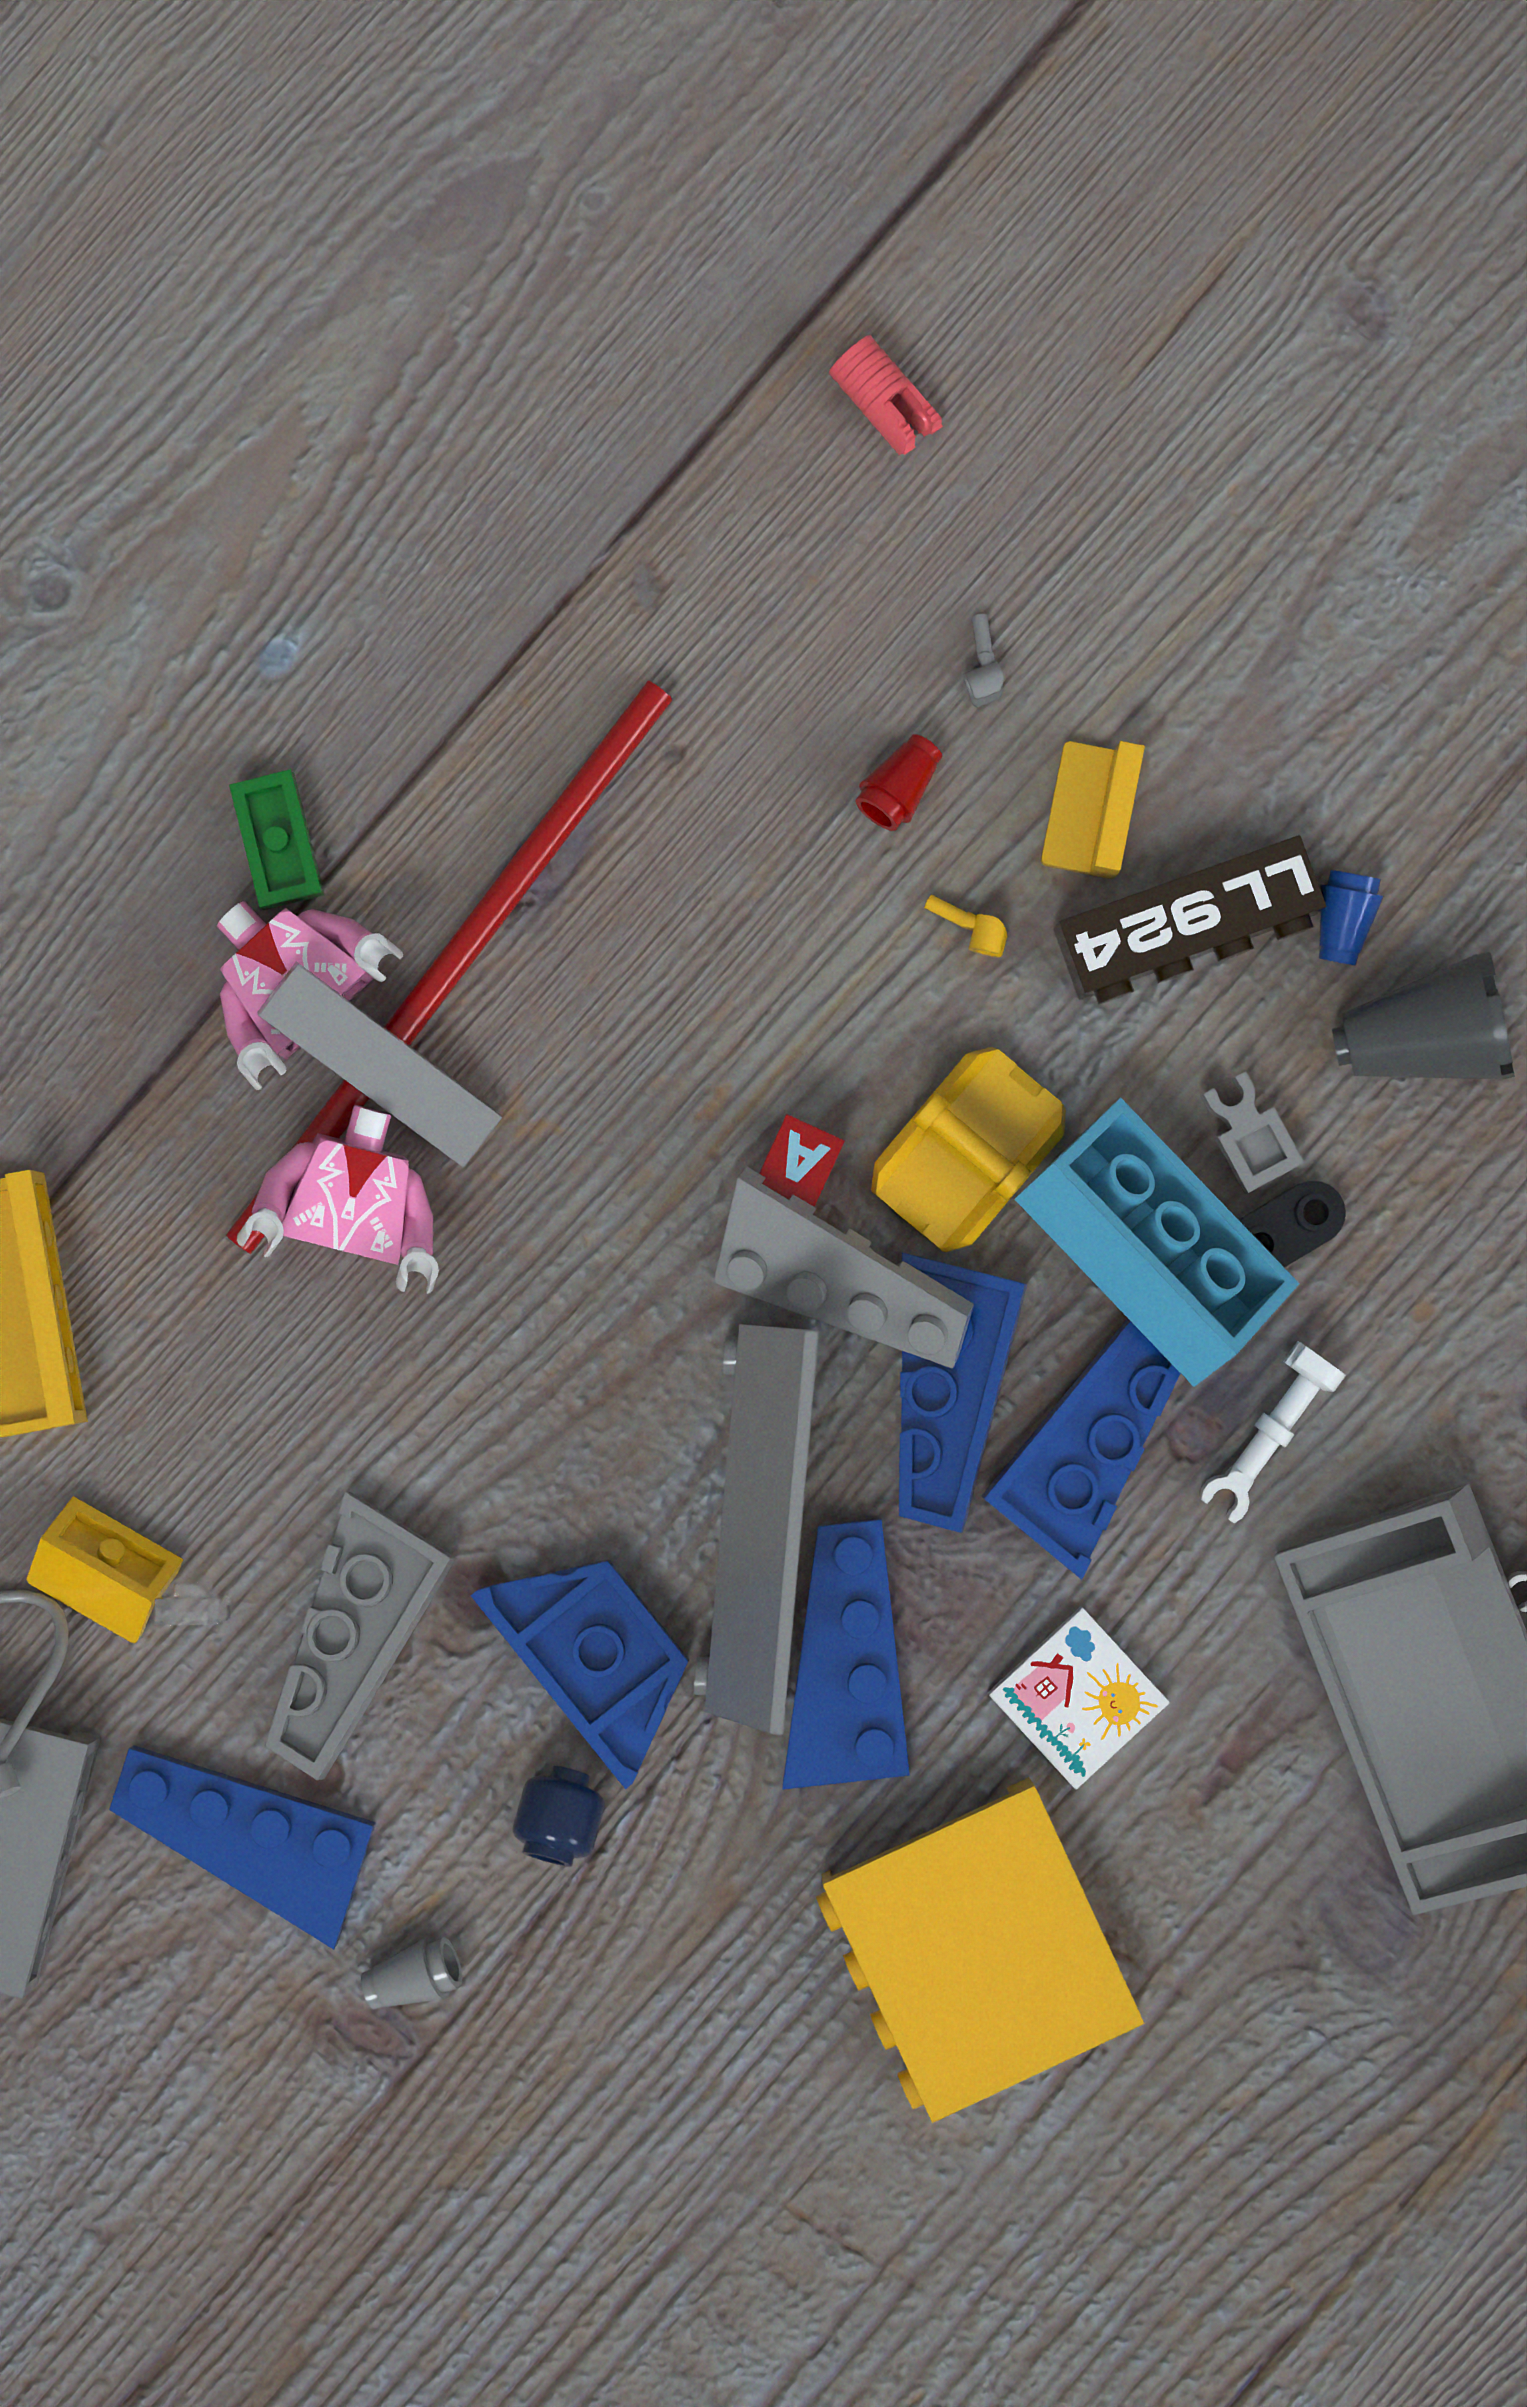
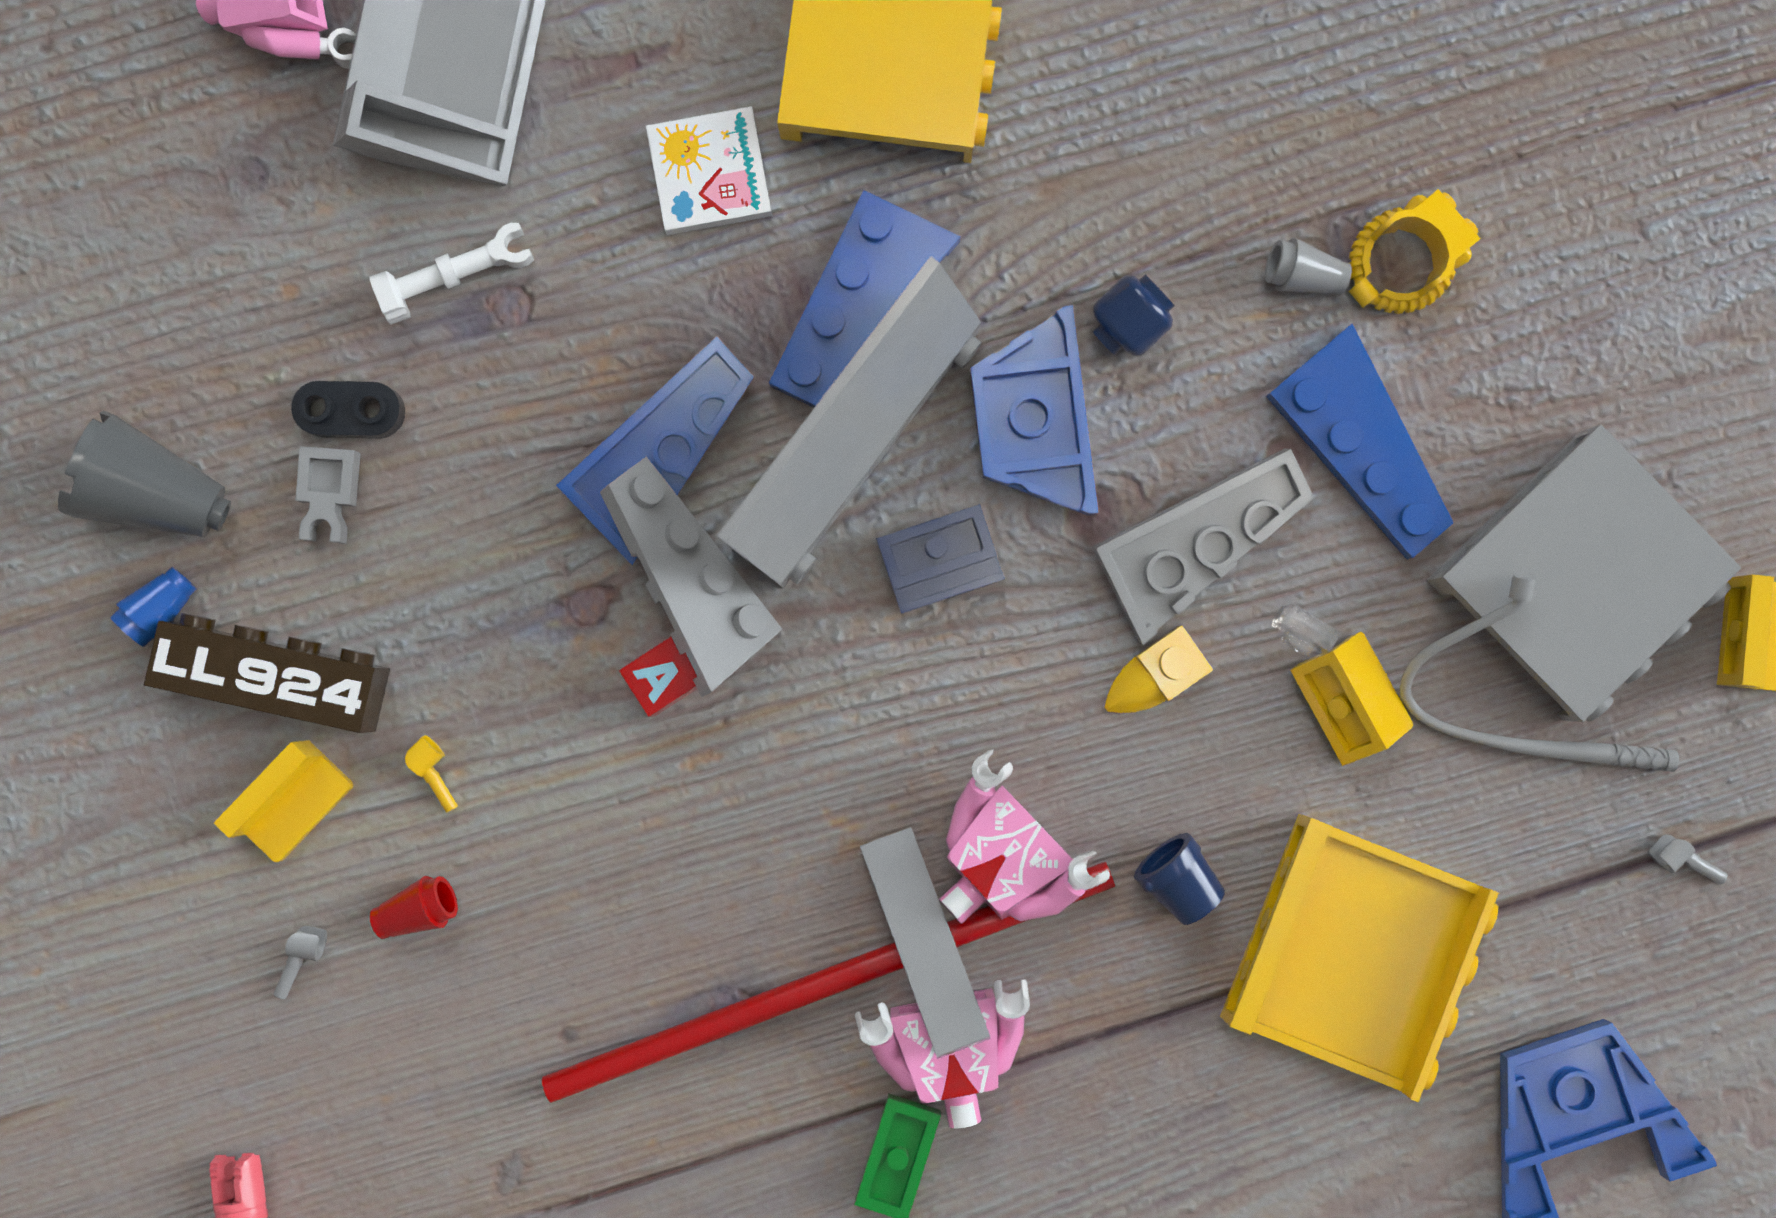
camera: 145 degrees left, 0 degrees up
yellow shield [871,1047,1066,1252] -> none
blue wing [981,1318,1181,1580] -> none
medium azure brick [1014,1097,1300,1387] -> none
none -> plate [876,504,1005,614]
none -> yellow plate [1104,625,1213,713]
none -> dark blue piece [1134,833,1225,925]
none -> yellow piece [1348,189,1481,314]

